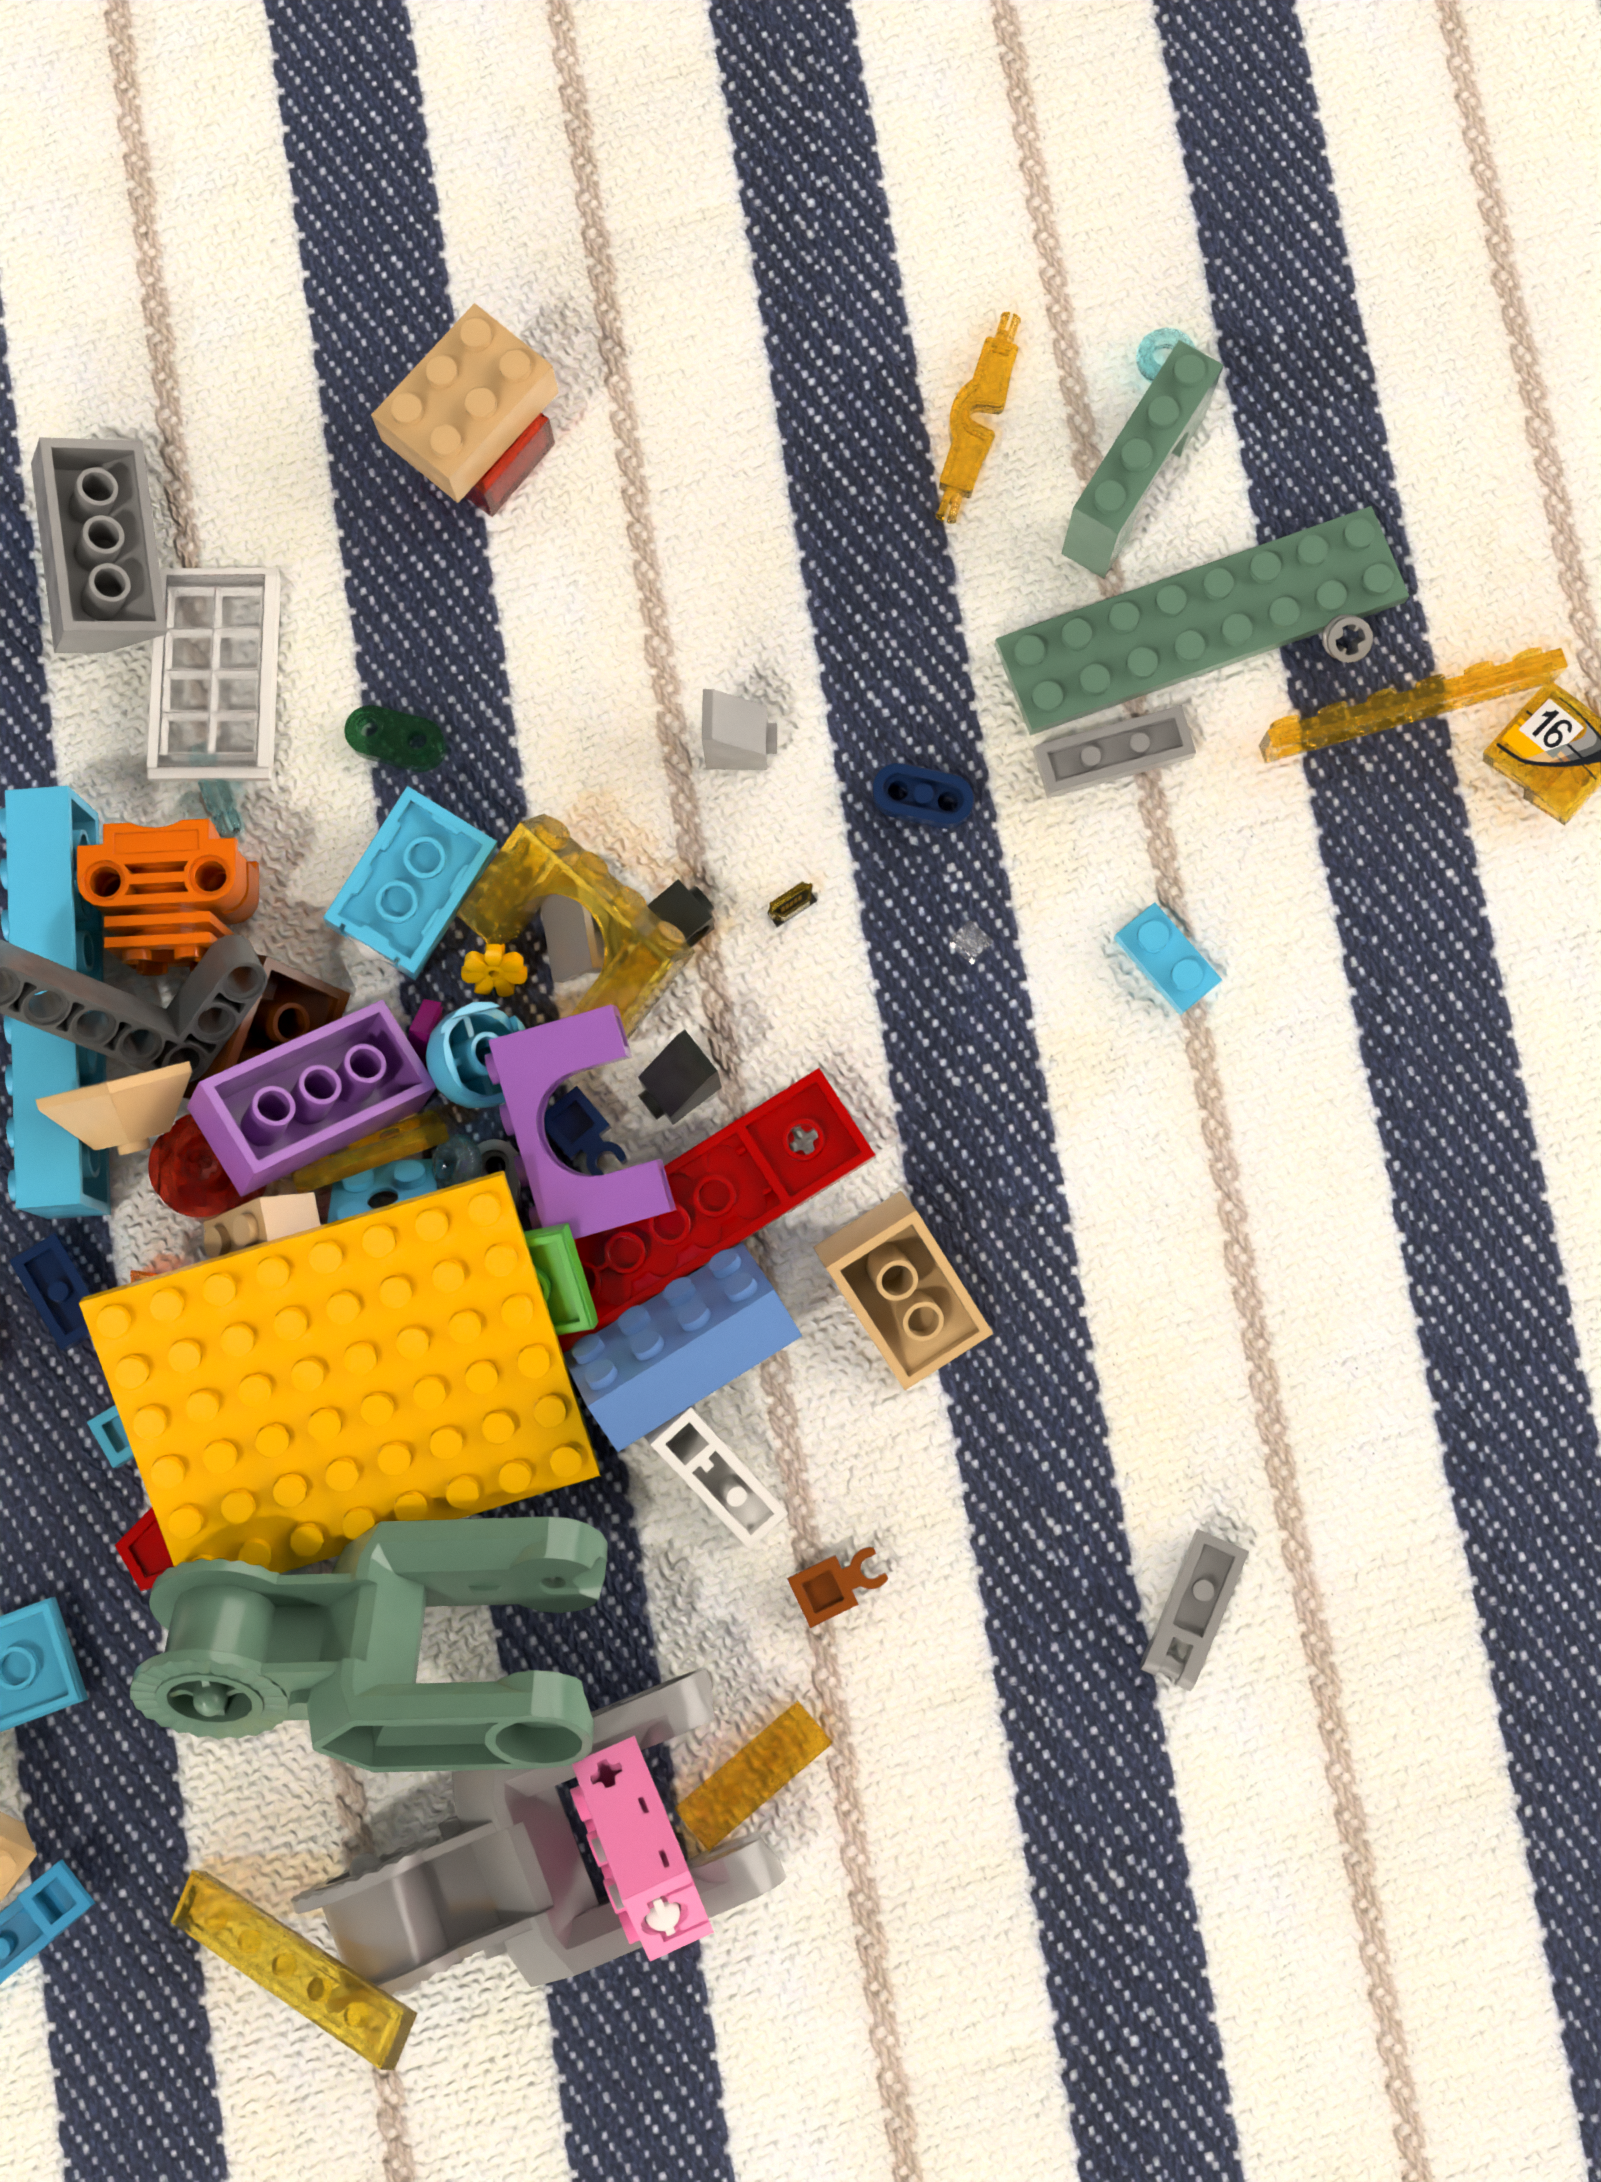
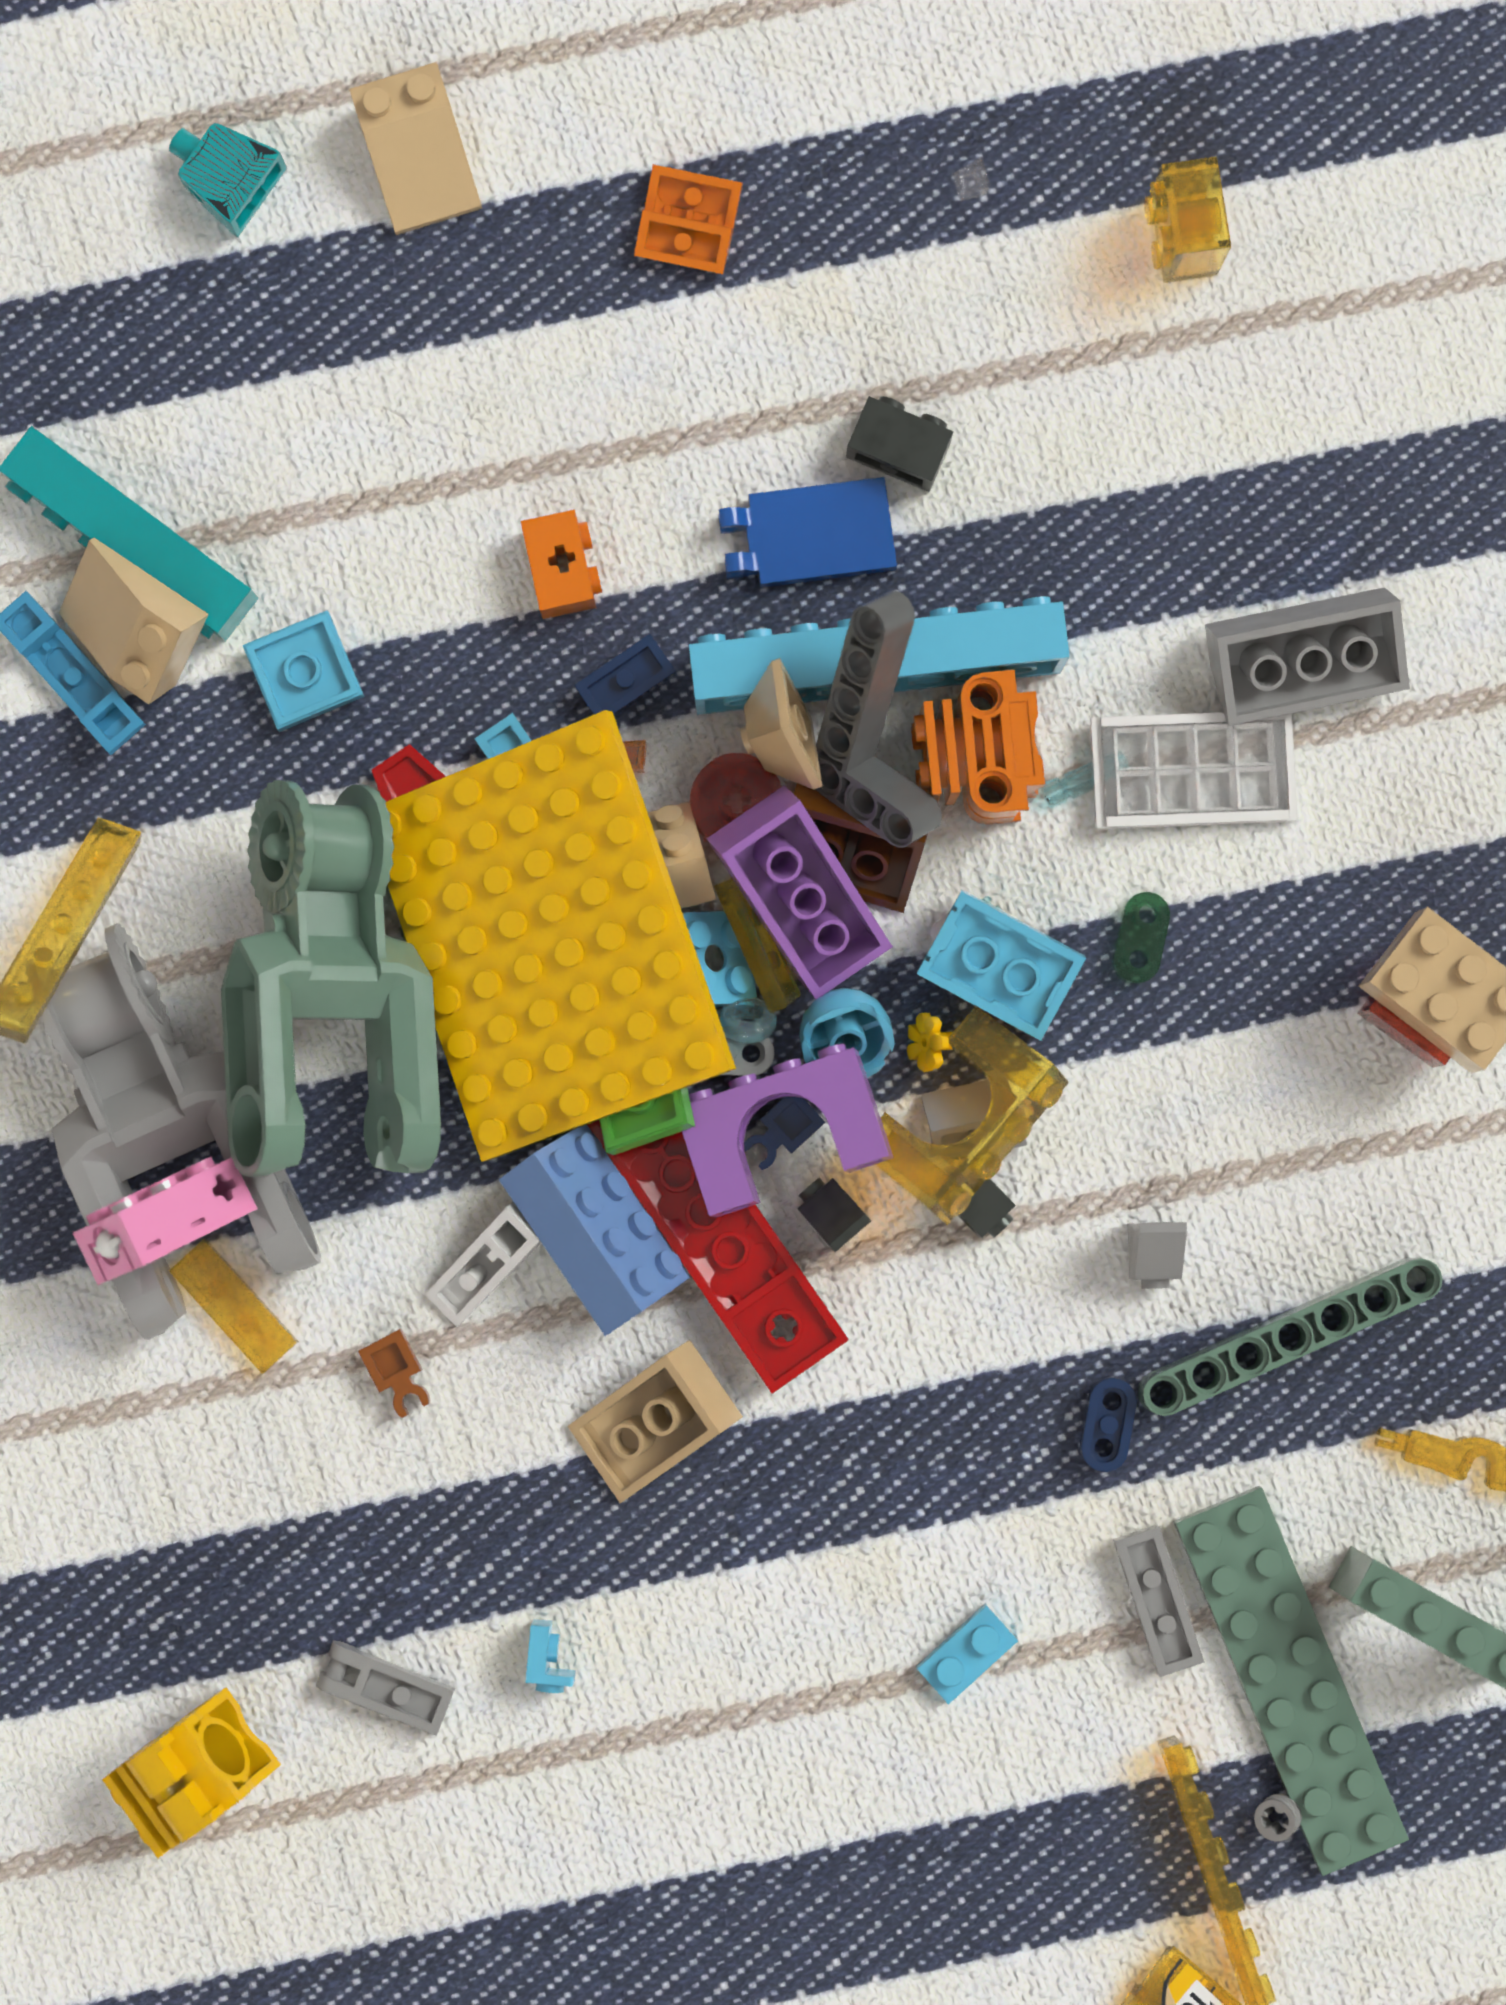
camera: 85 degrees right, 5 degrees up
magenta tile [409,999,443,1070] -> none
clear yellow piece [767,881,817,928] -> none
clear piece [949,921,994,965] -> none
none -> yellow piece [102,1687,281,1859]
none -> medium azure bracket [525,1619,576,1693]
none -> sand green beam [1137,1258,1443,1416]

